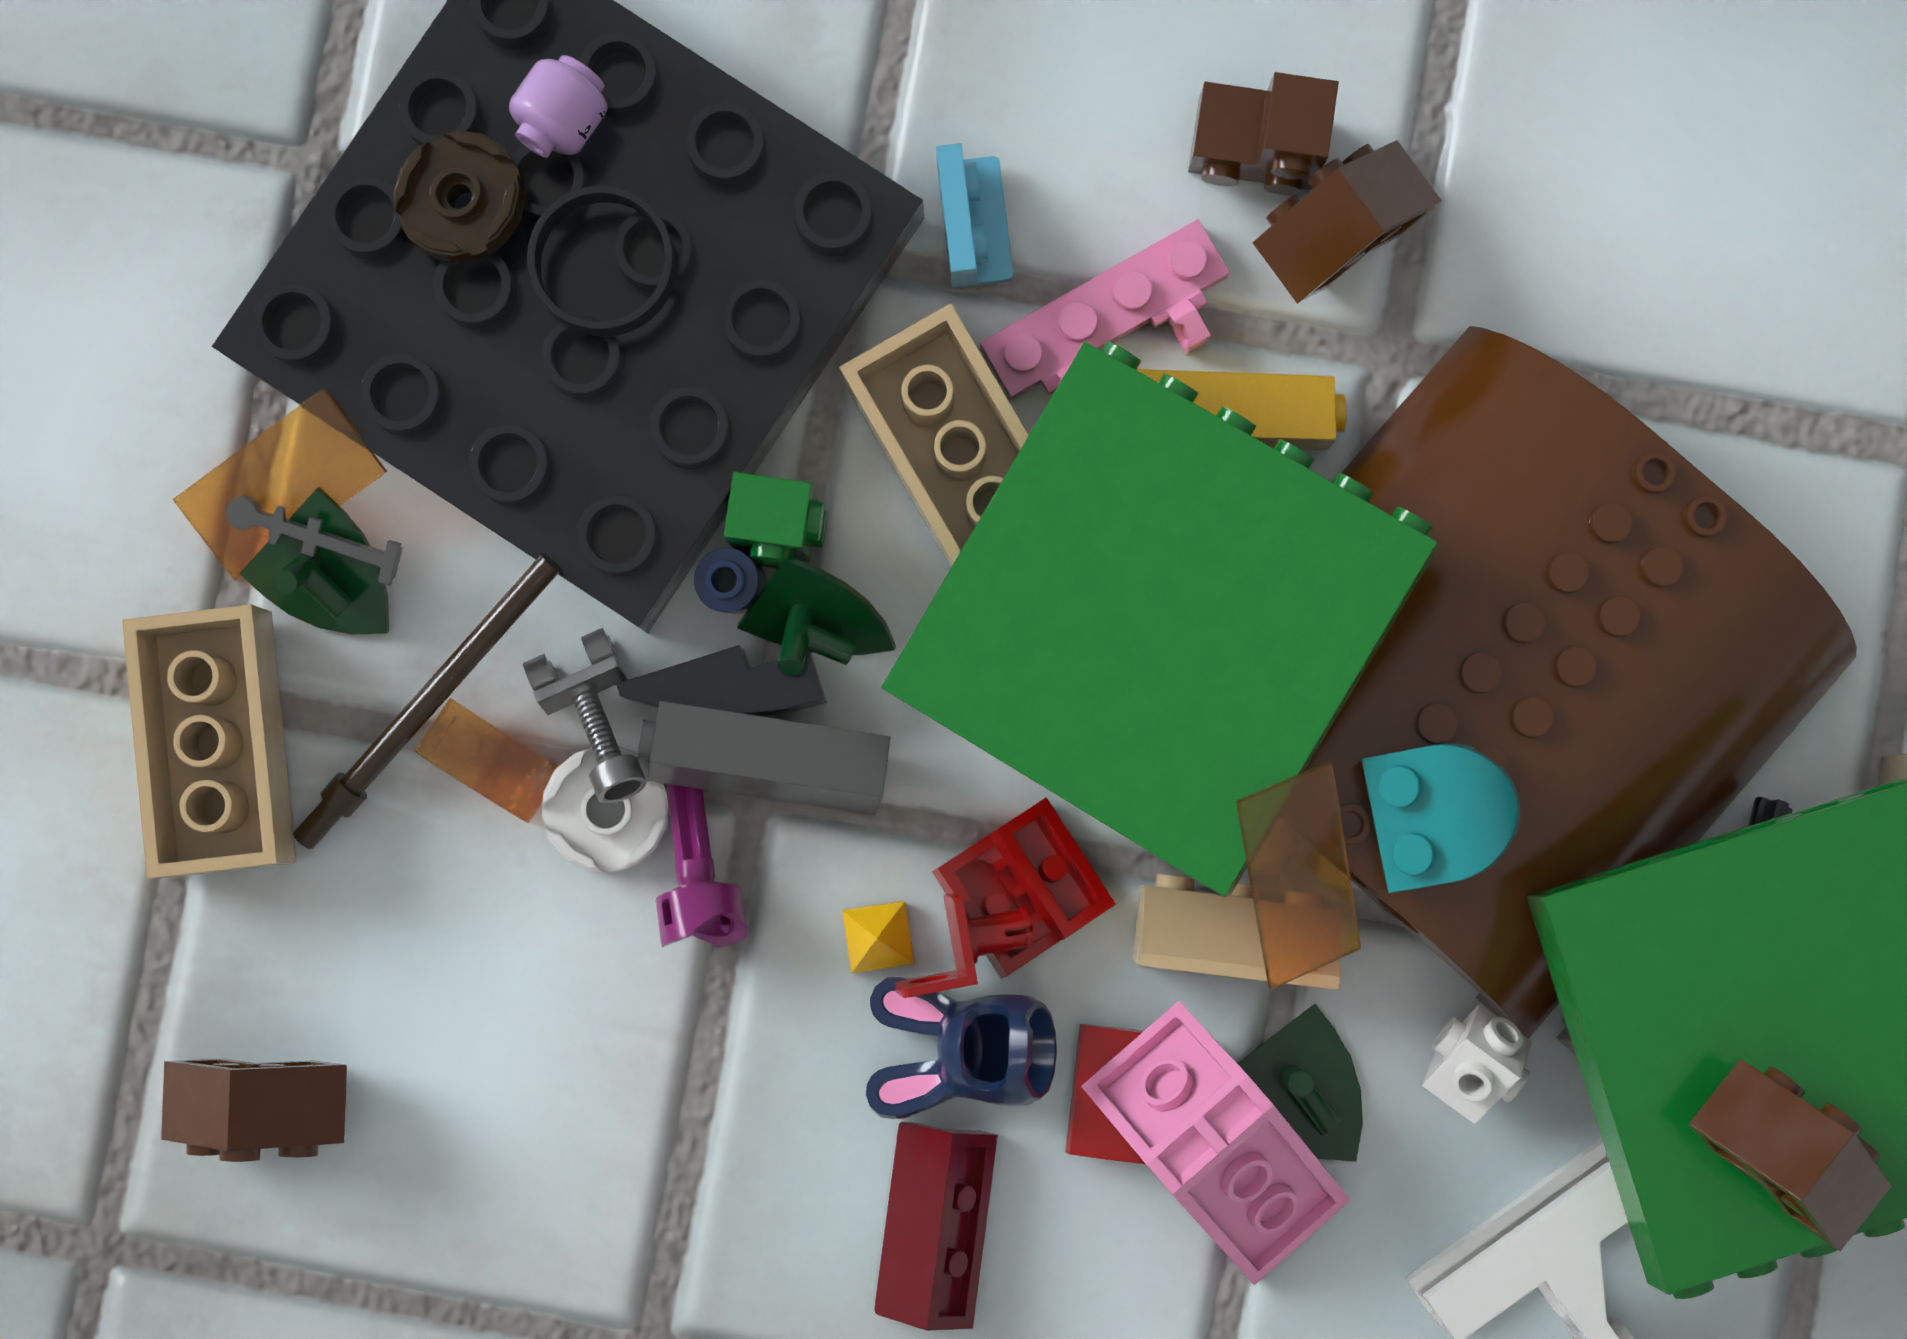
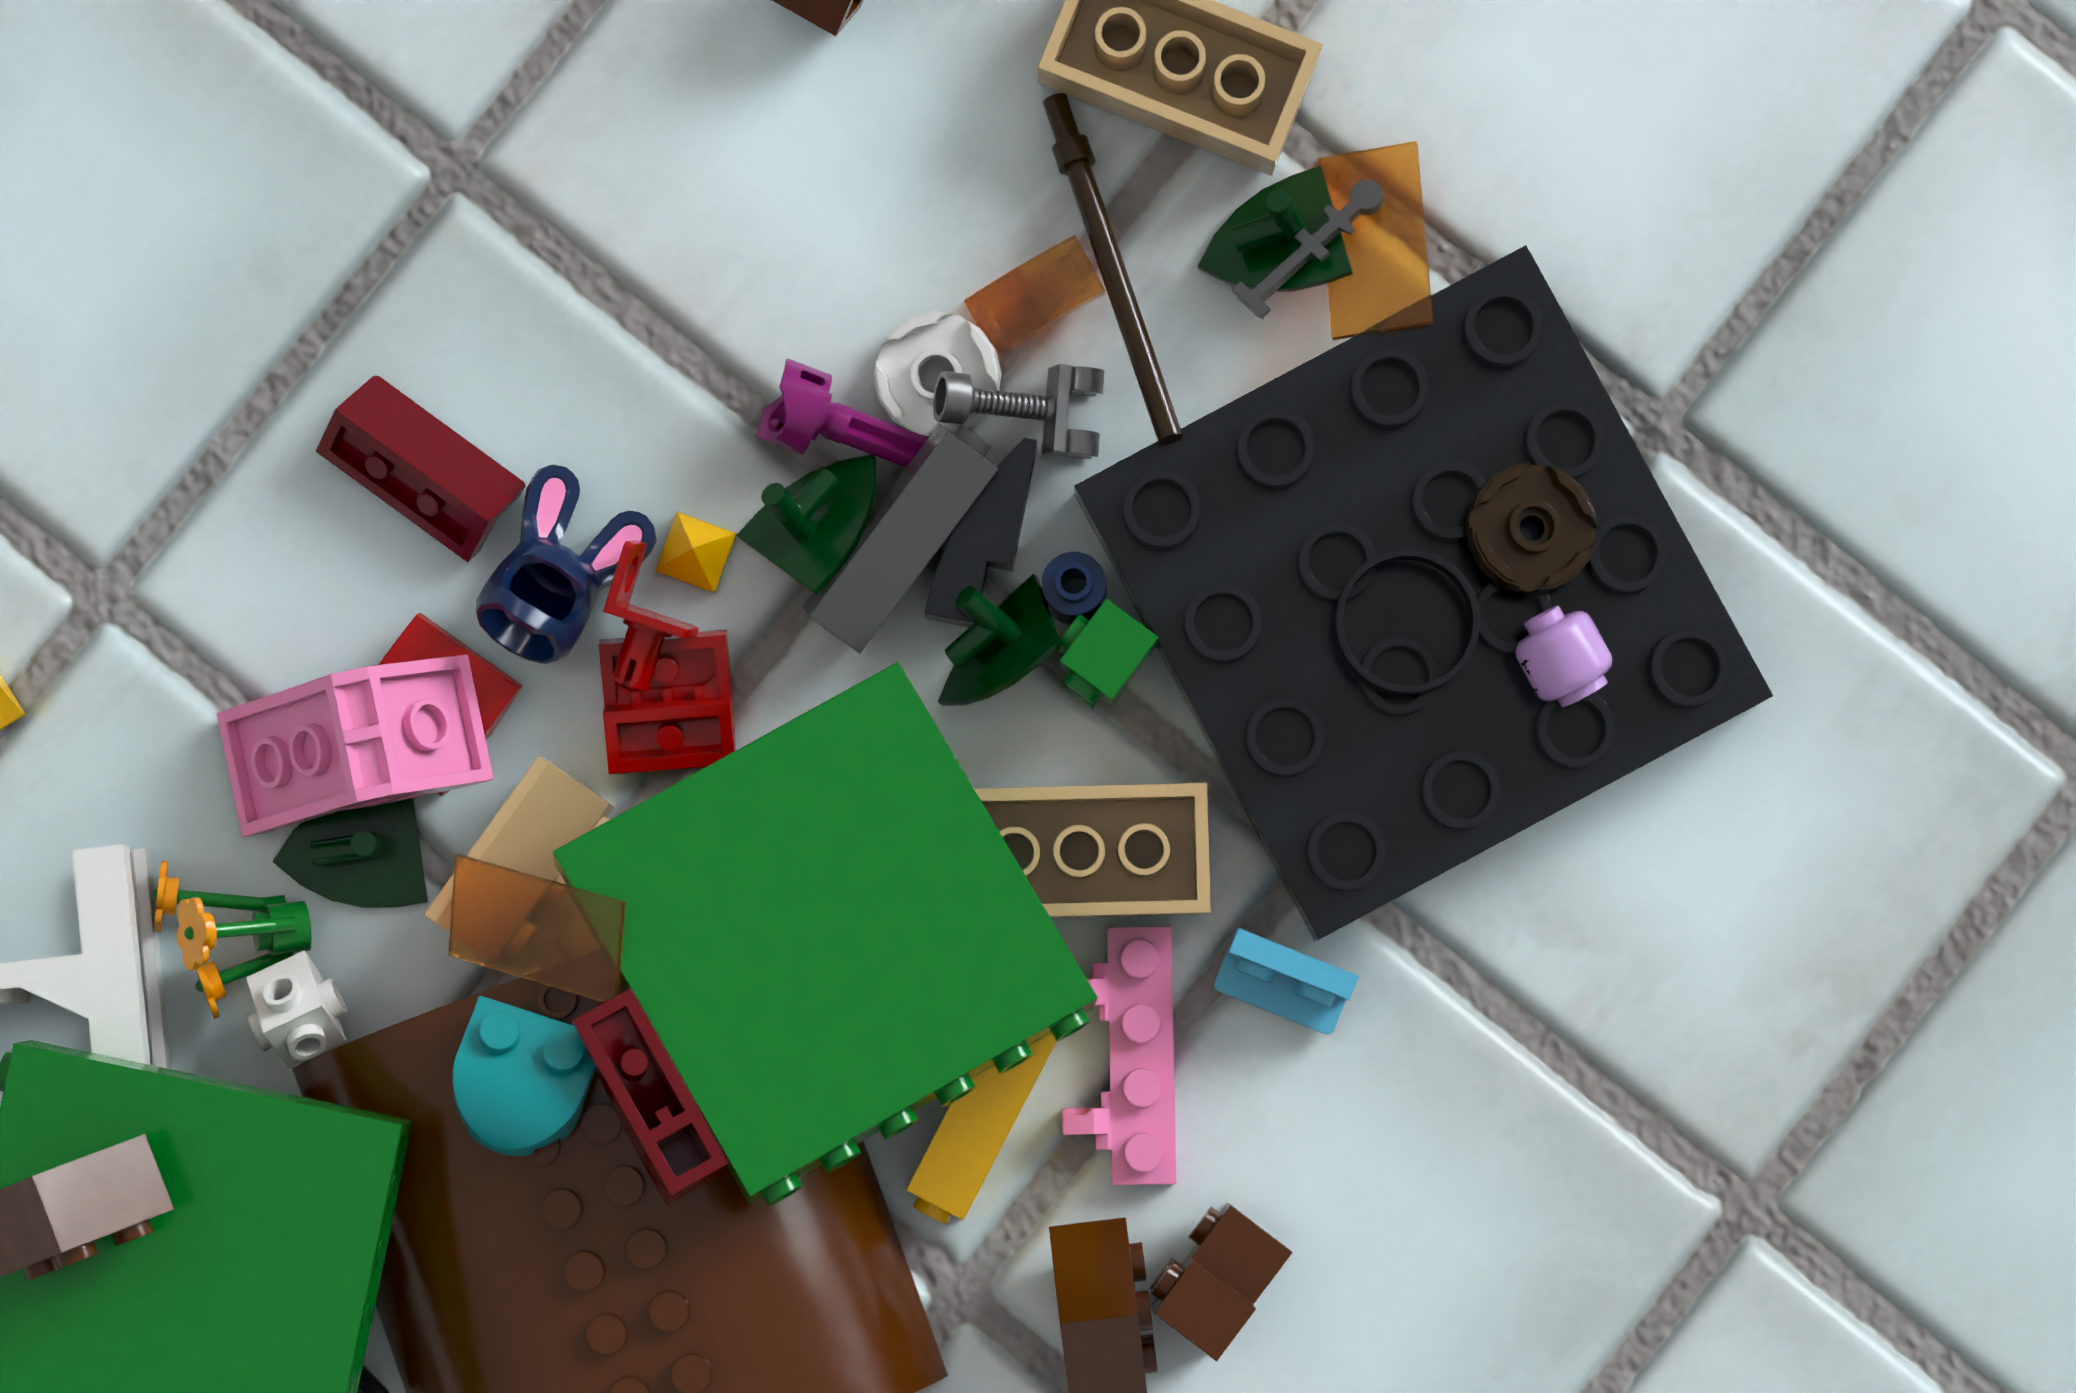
camera: 120 degrees right, 0 degrees up
none -> plant [151,861,312,1019]
none -> dark red slope [572,988,730,1206]
none -> dark green shield [737,454,876,596]

